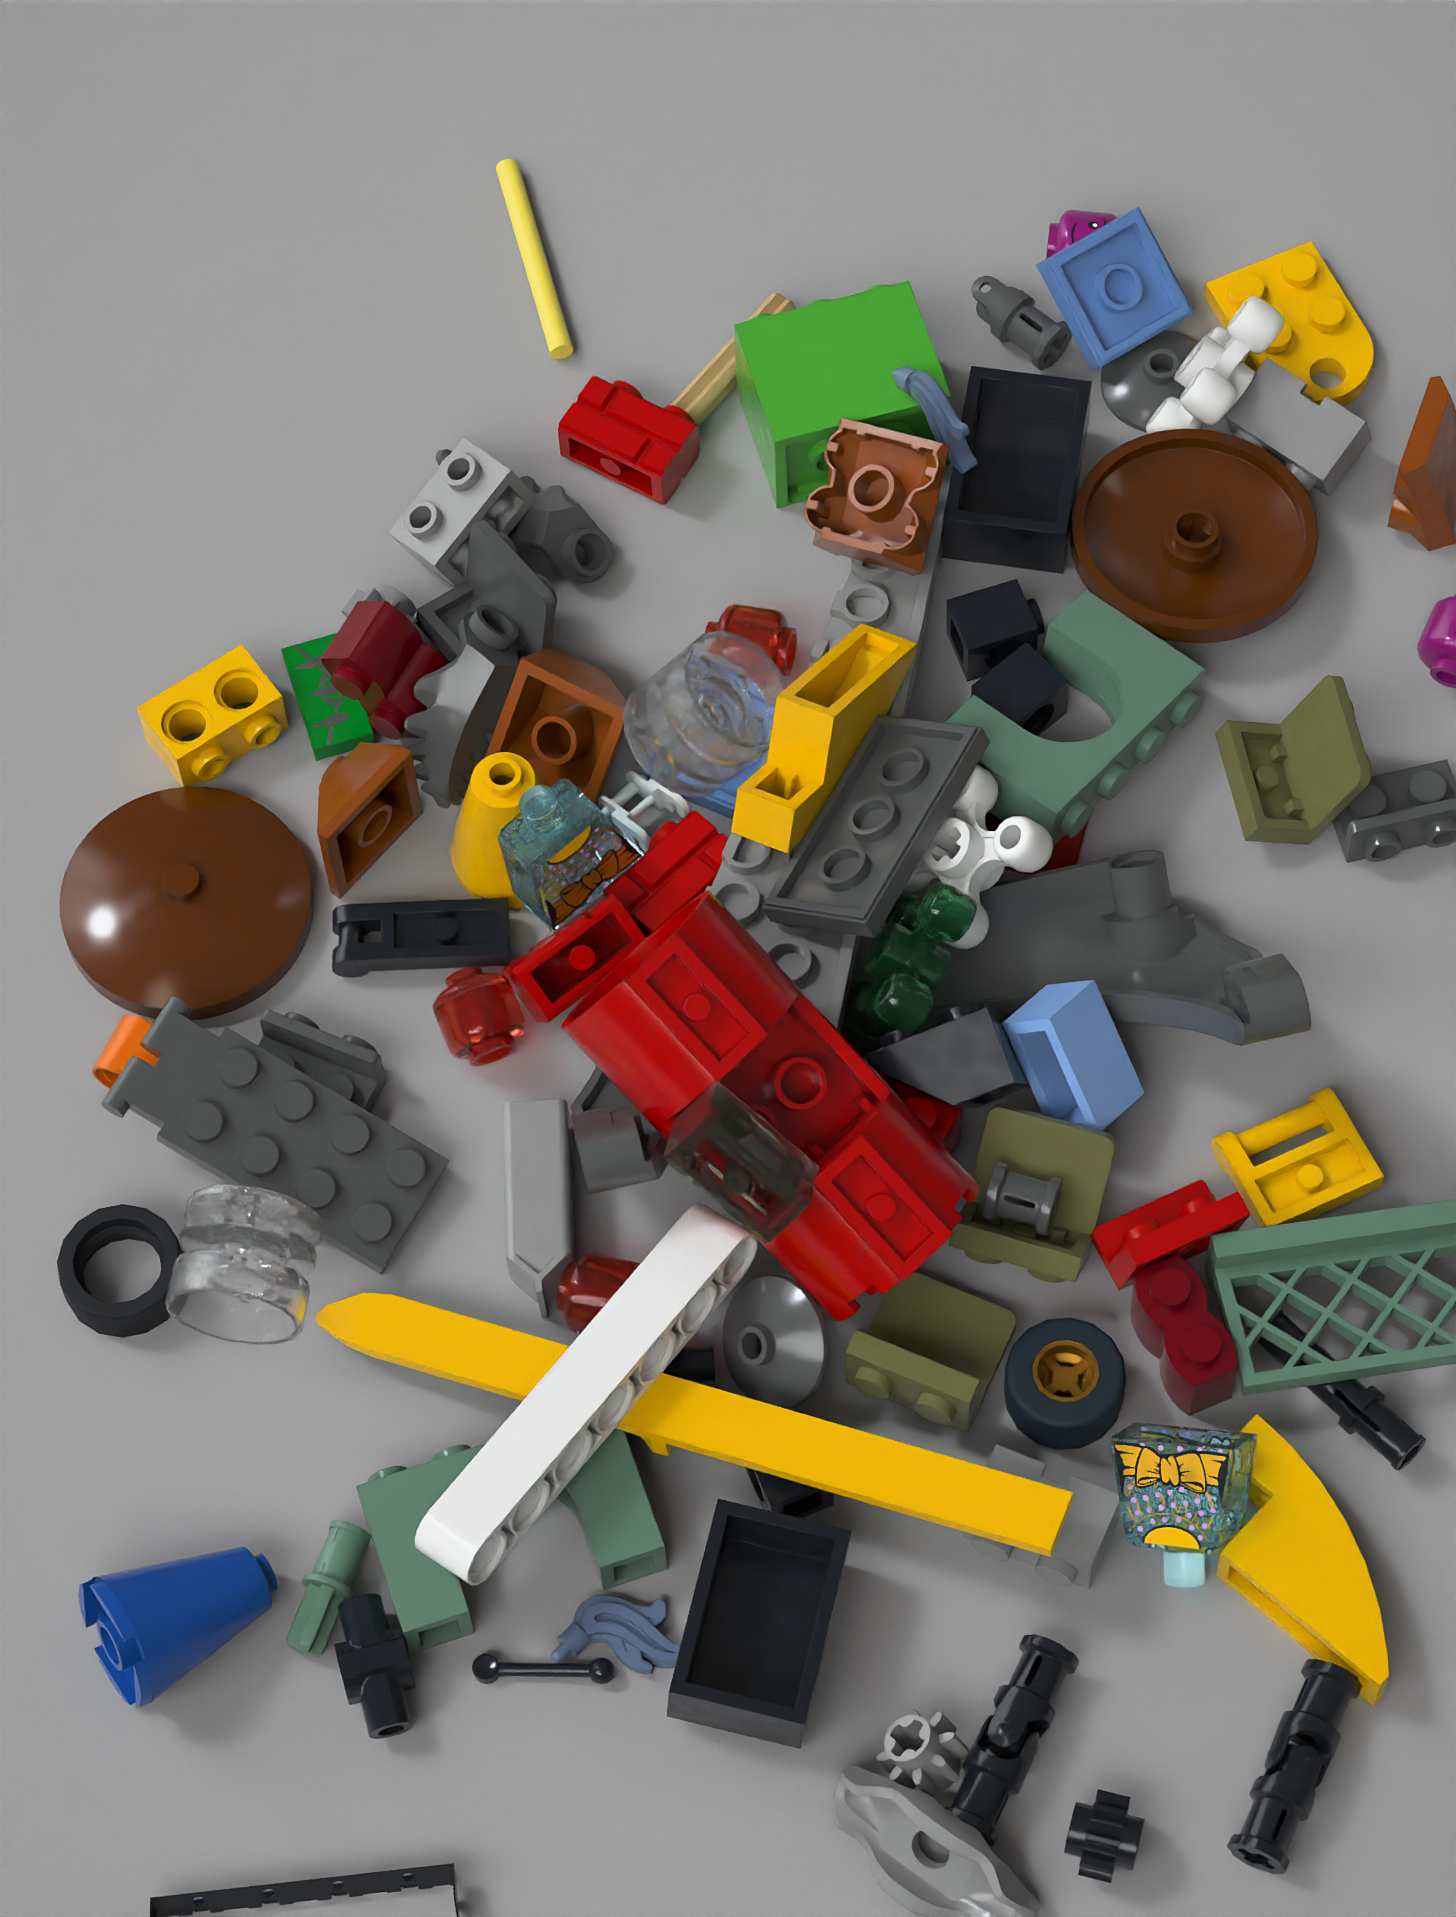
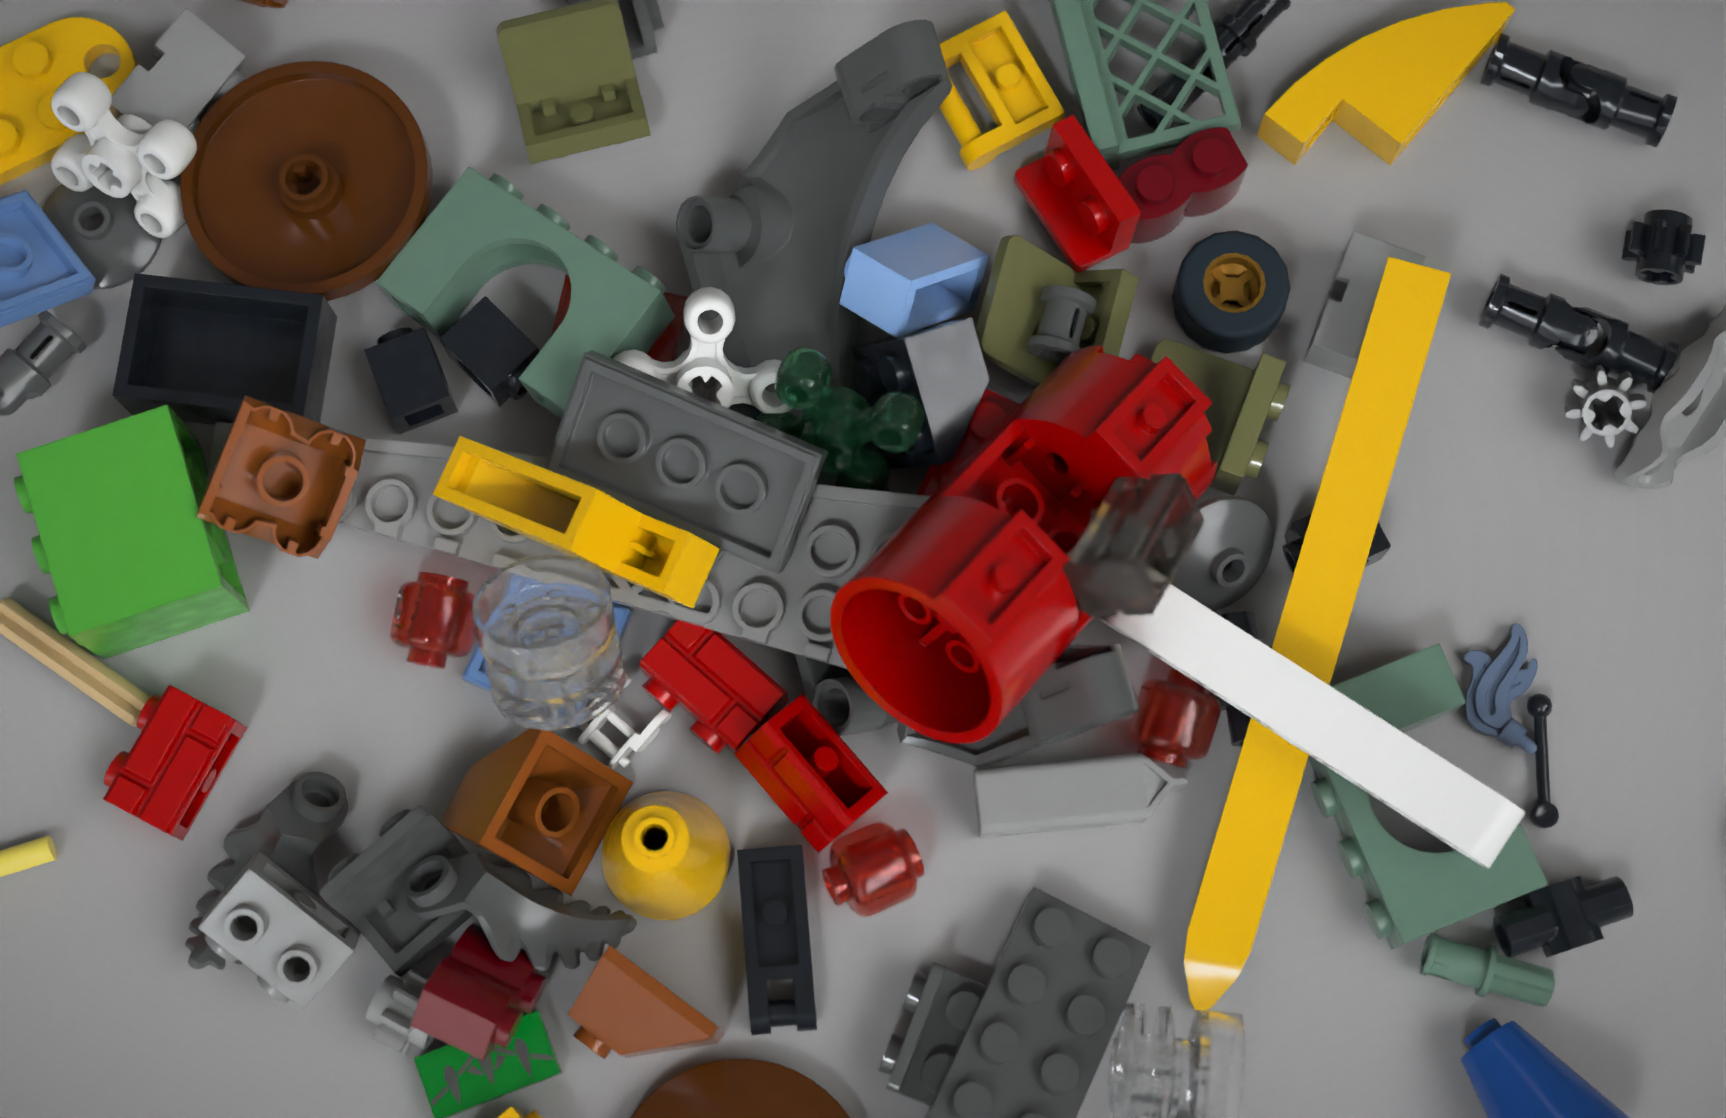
camera: 95 degrees left, 15 degrees up
clear light blue torso [497,778,644,933] -> none
black piece [667,1499,852,1749] -> none
sand blue piece [892,366,978,474] -> none
clear light blue torso [1110,1422,1257,1587] -> none

